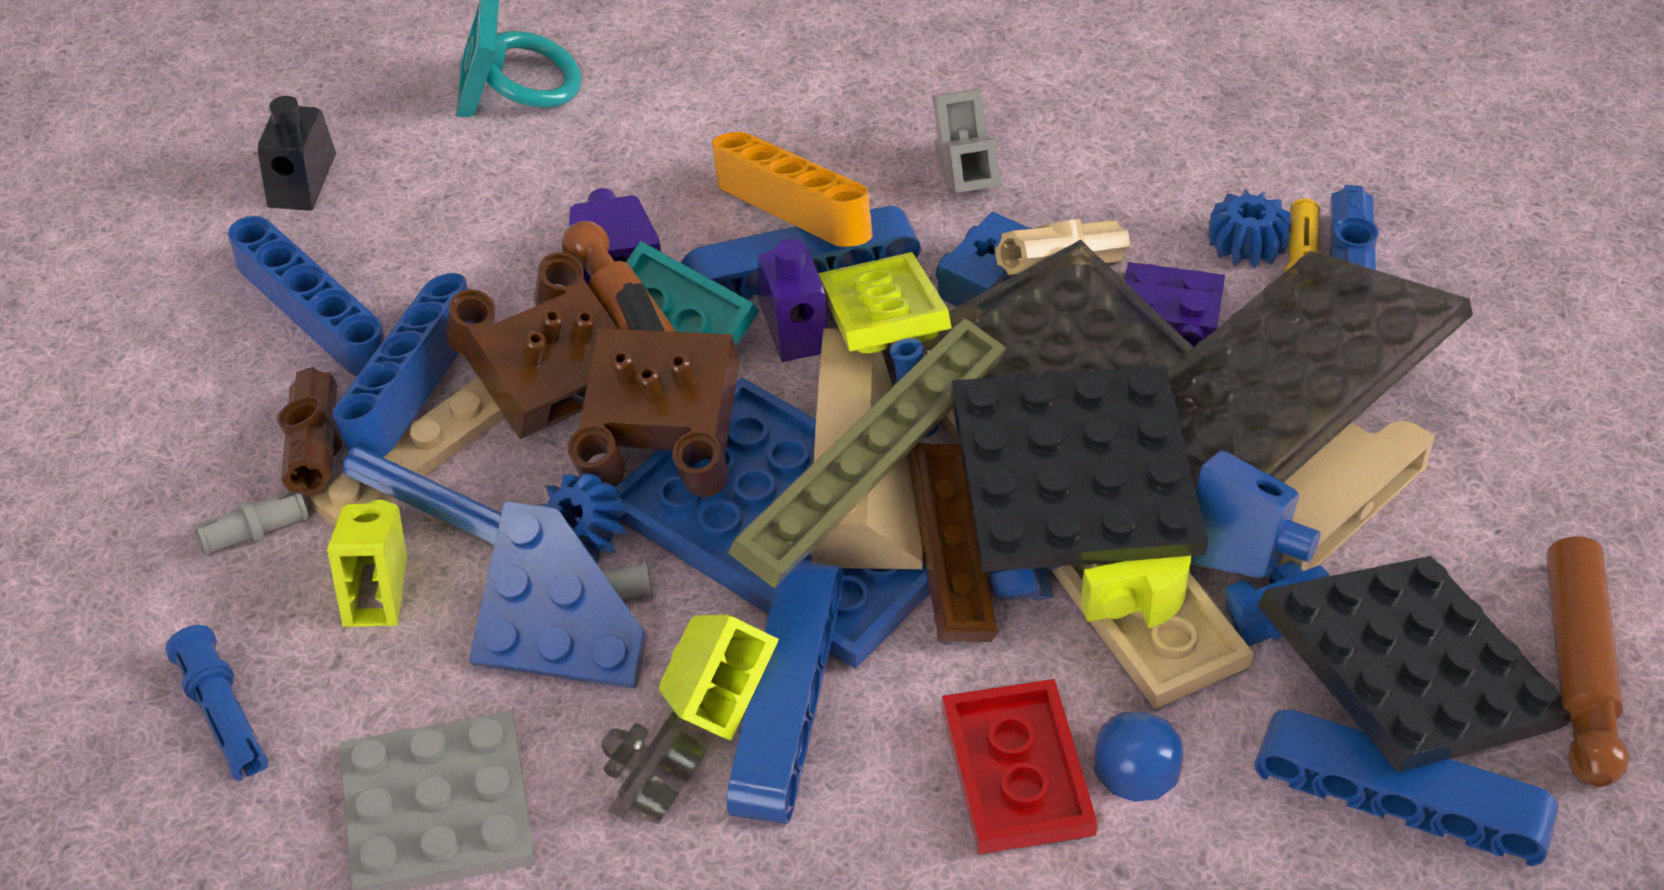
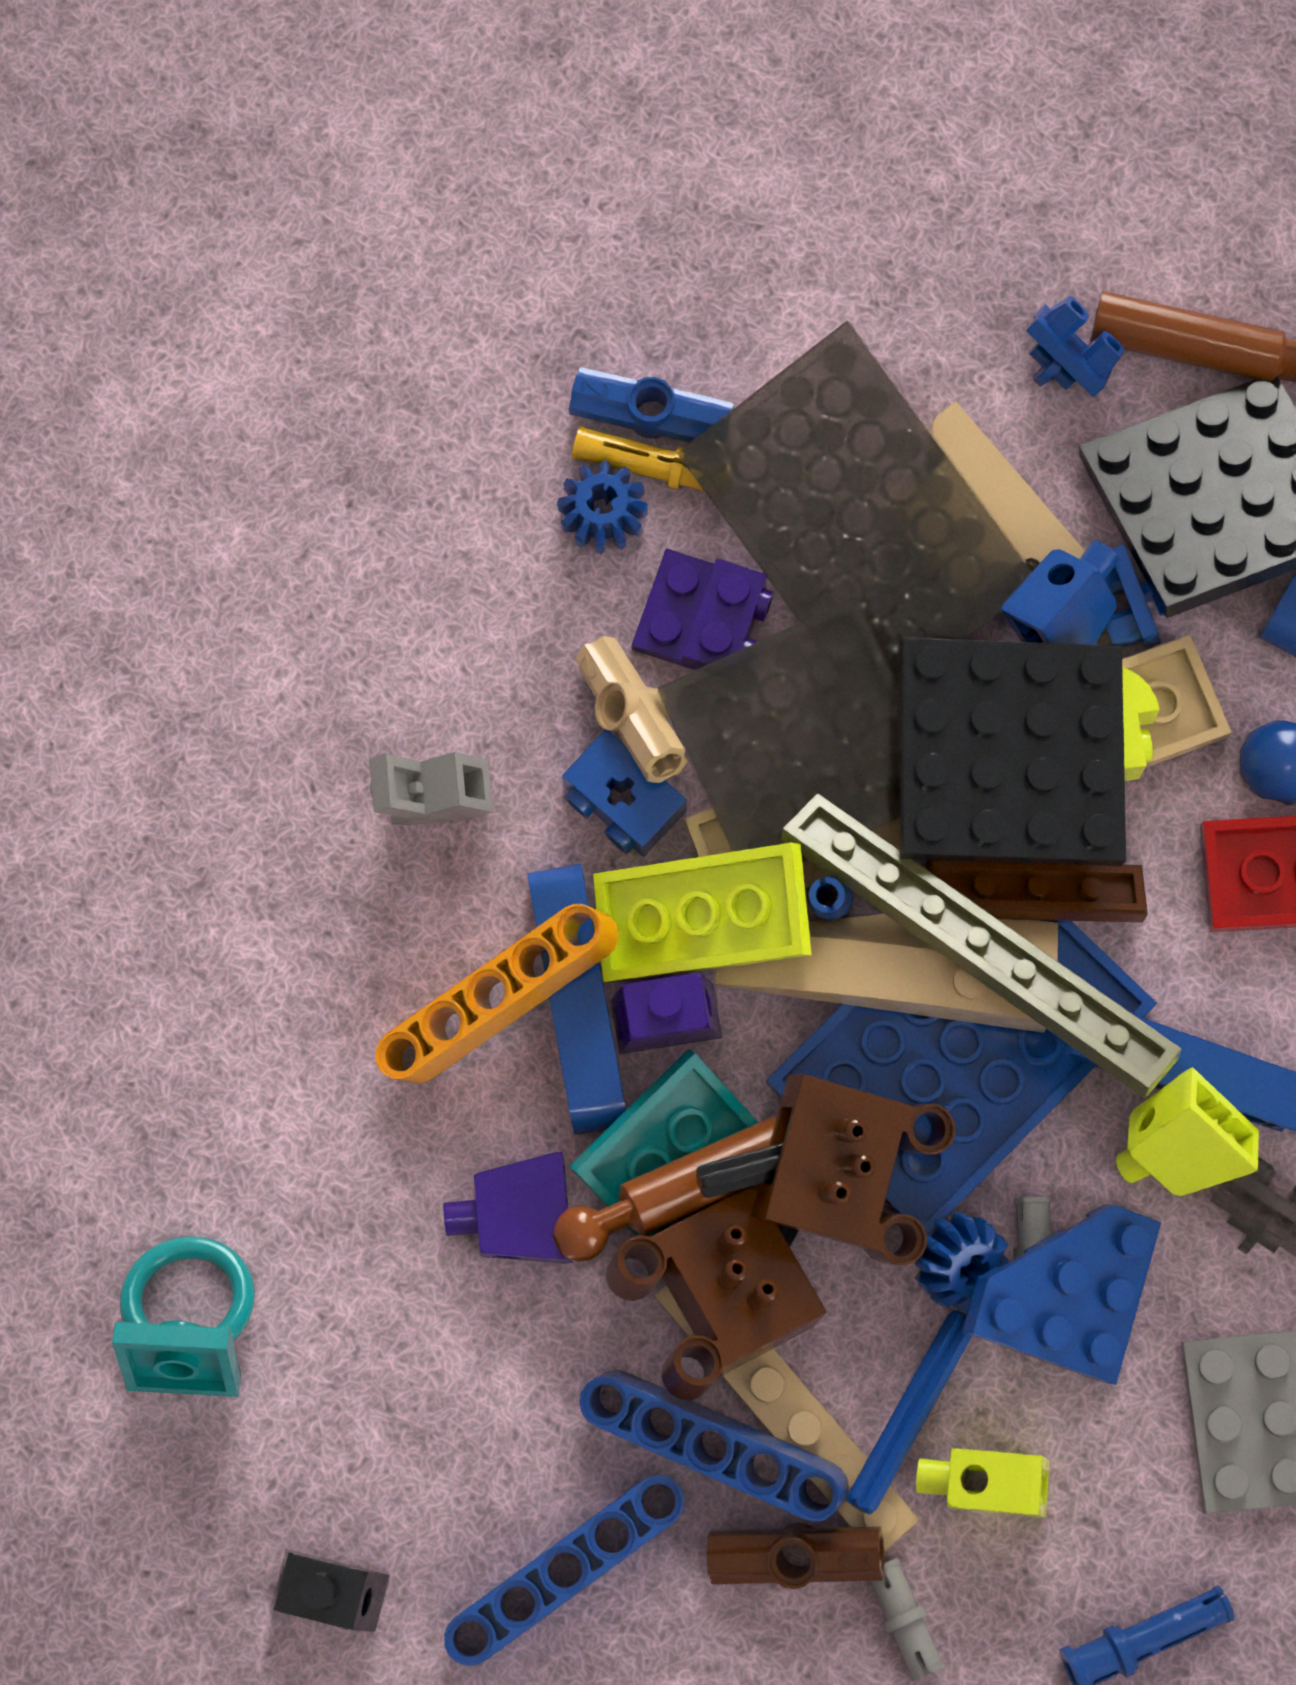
camera: 80 degrees left, 30 degrees up
none -> blue hips [1026,295,1124,398]

